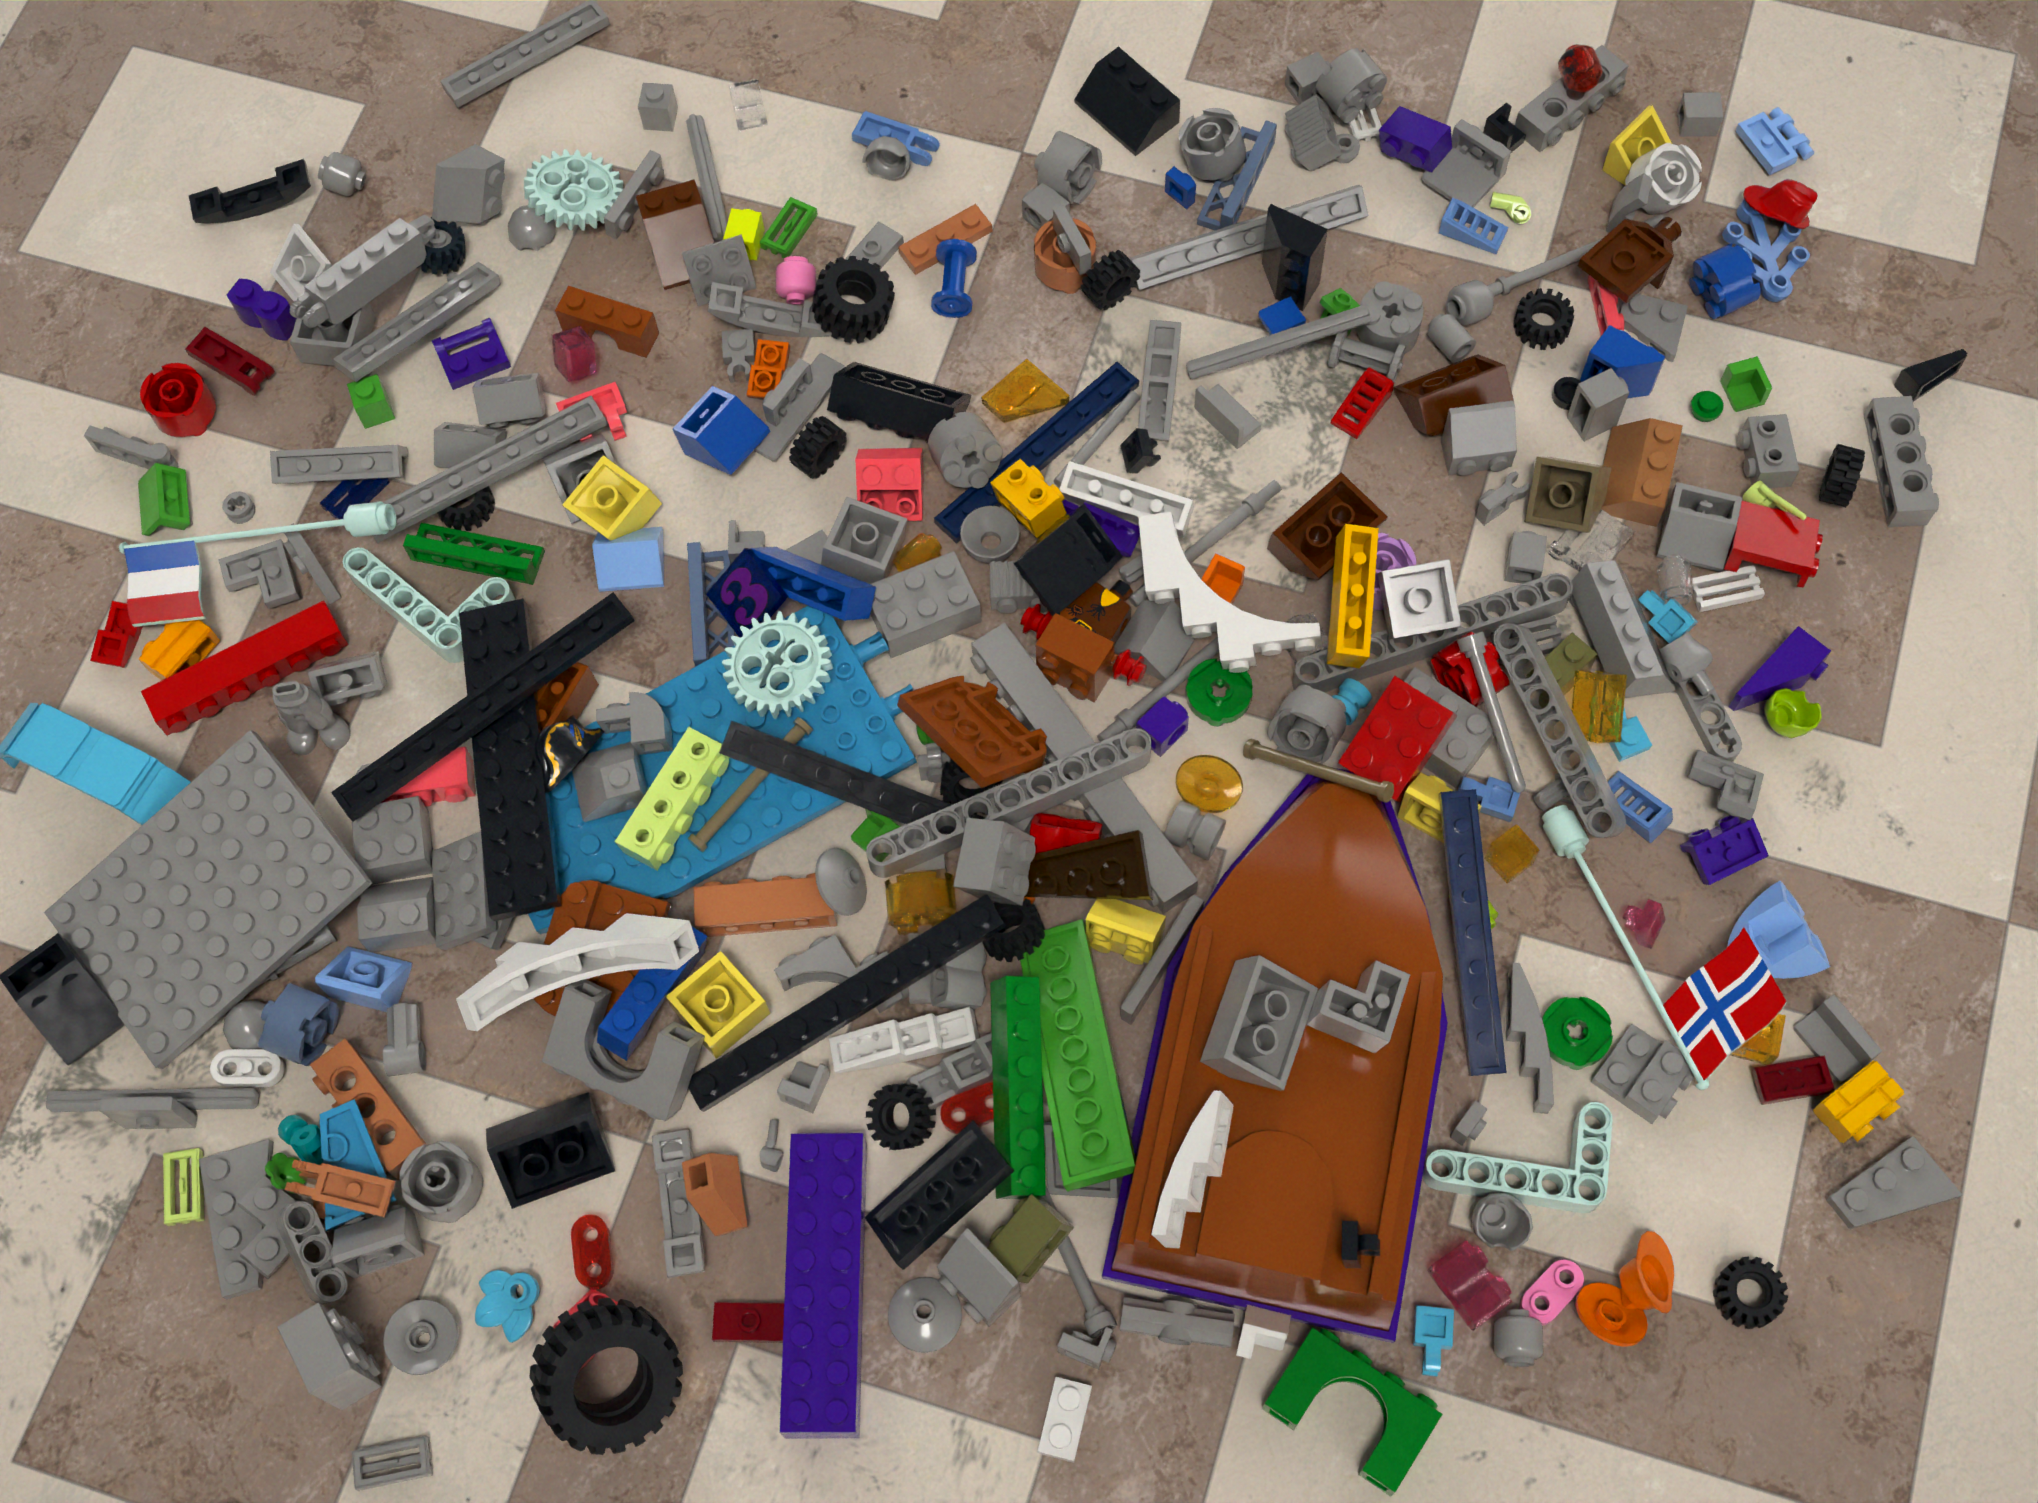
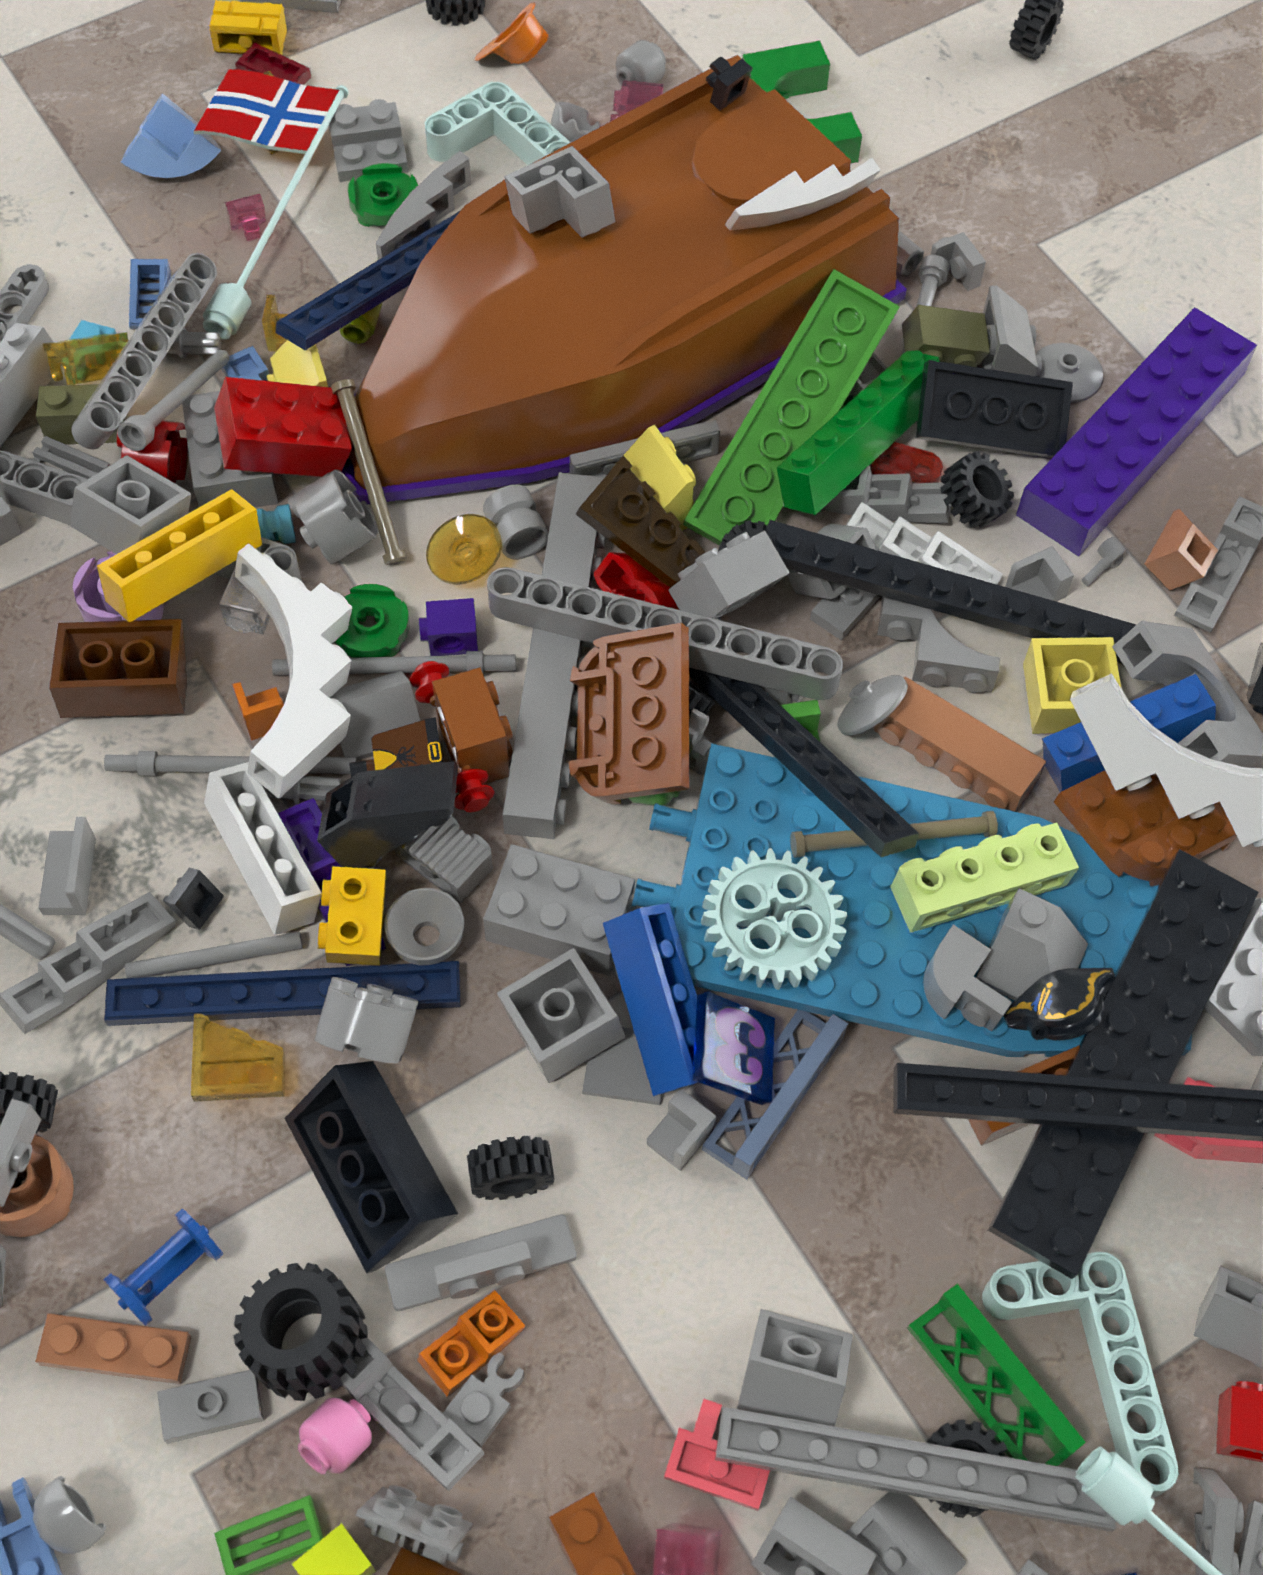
camera: 145 degrees left, 5 degrees down
light yellow slope [562,456,662,541] -> none
light blue slope [592,527,664,592] -> none
blue slope [672,386,771,475] -> none
dark red plate [712,1302,784,1343] -> none
coral slope [855,448,924,521] -> none
clear yellow brick [884,871,957,935] -> none
clear yellow brick [893,533,942,572] -> none
white plate [1037,1377,1092,1463] -> none
light grey slope [1200,955,1318,1091] -> none
bright pink plate [1520,1260,1584,1326] -> none
orange dish [1576,1282,1648,1347] -> none
dark purple bracket [1680,815,1769,885] -> none
light grey plate [1688,750,1764,820] -> none
light grey panel [1793,994,1882,1083] -> none

